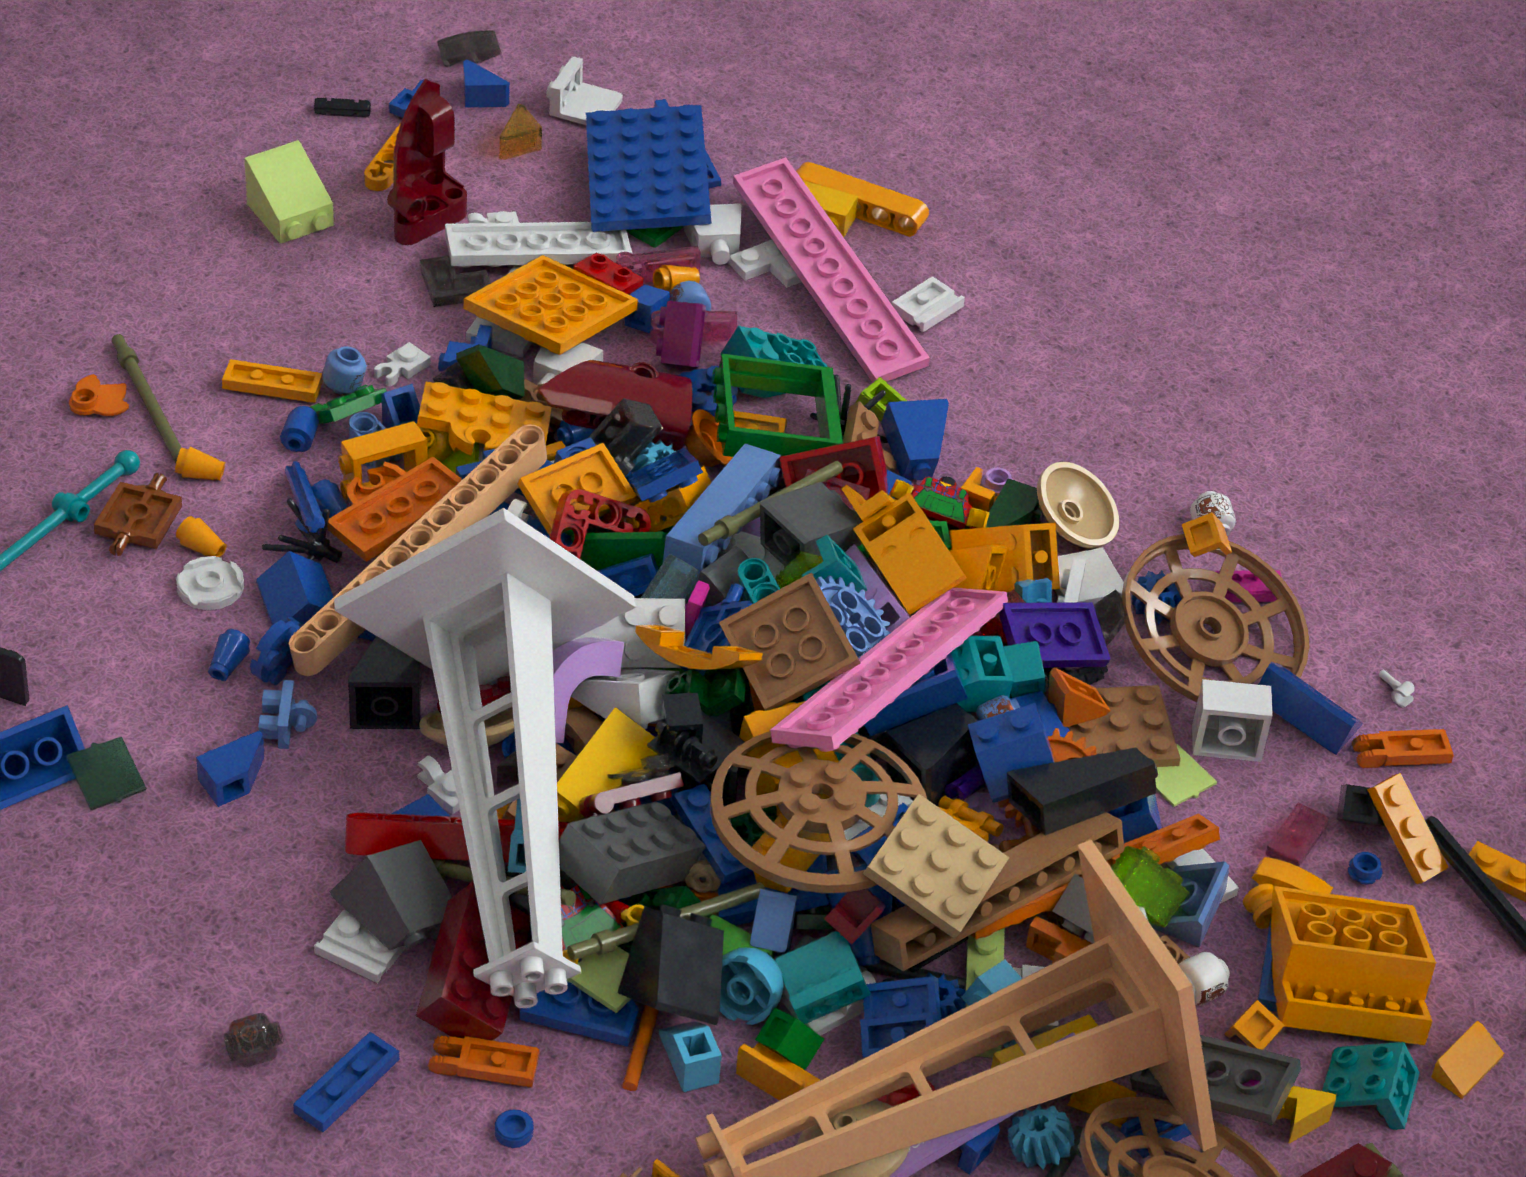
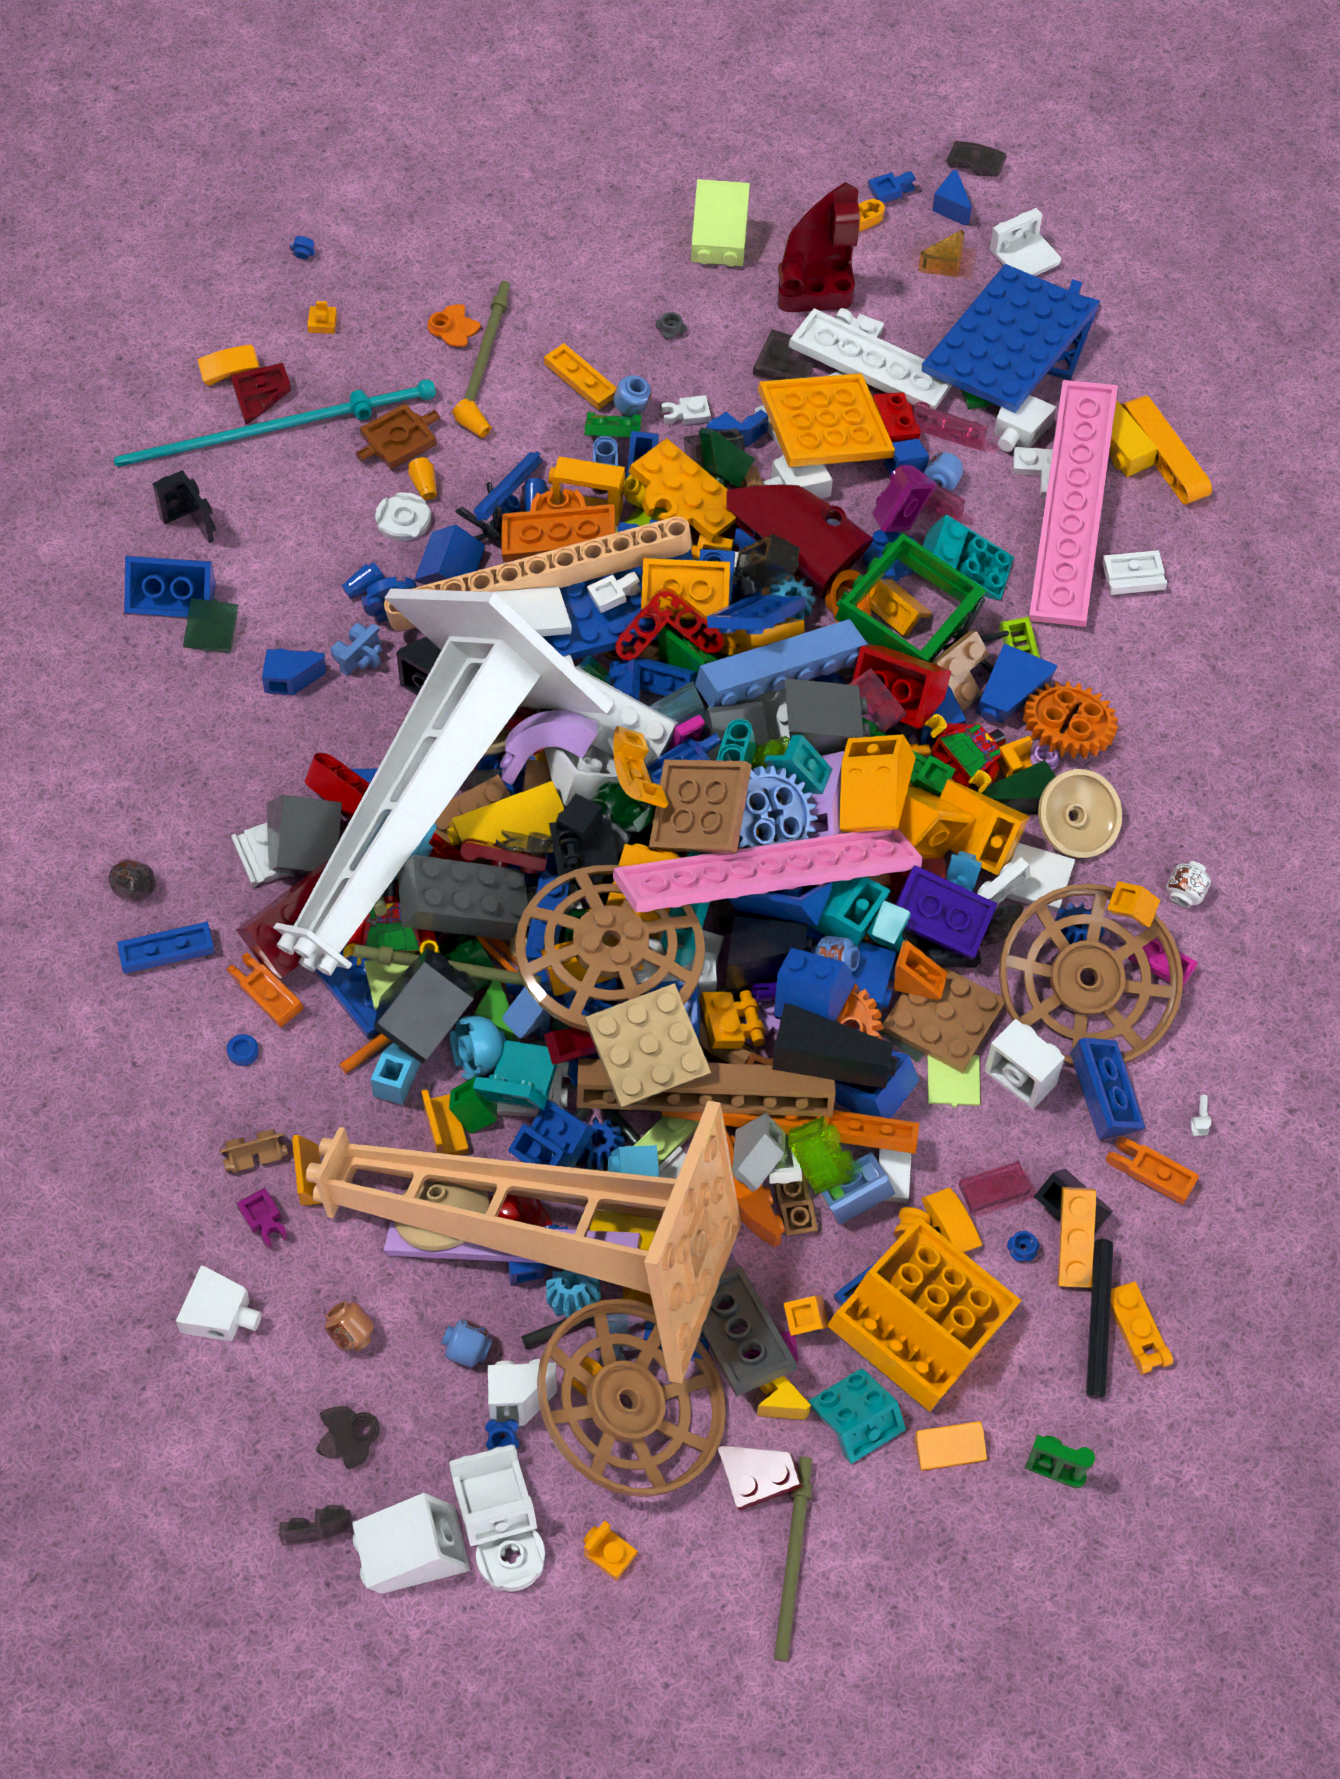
camera: 40 degrees right, 15 degrees up
blue brick [280,406,319,452] -> none
black axle [314,97,371,117] -> none
light orange cone [653,265,700,292] -> none
olive bar [698,461,843,546] -> none
light orange panel [841,485,896,521] -> none
white head [1178,952,1230,1006] -> none
none -> dark grey plate [656,312,687,339]
none -> orange gear [1023,681,1118,759]

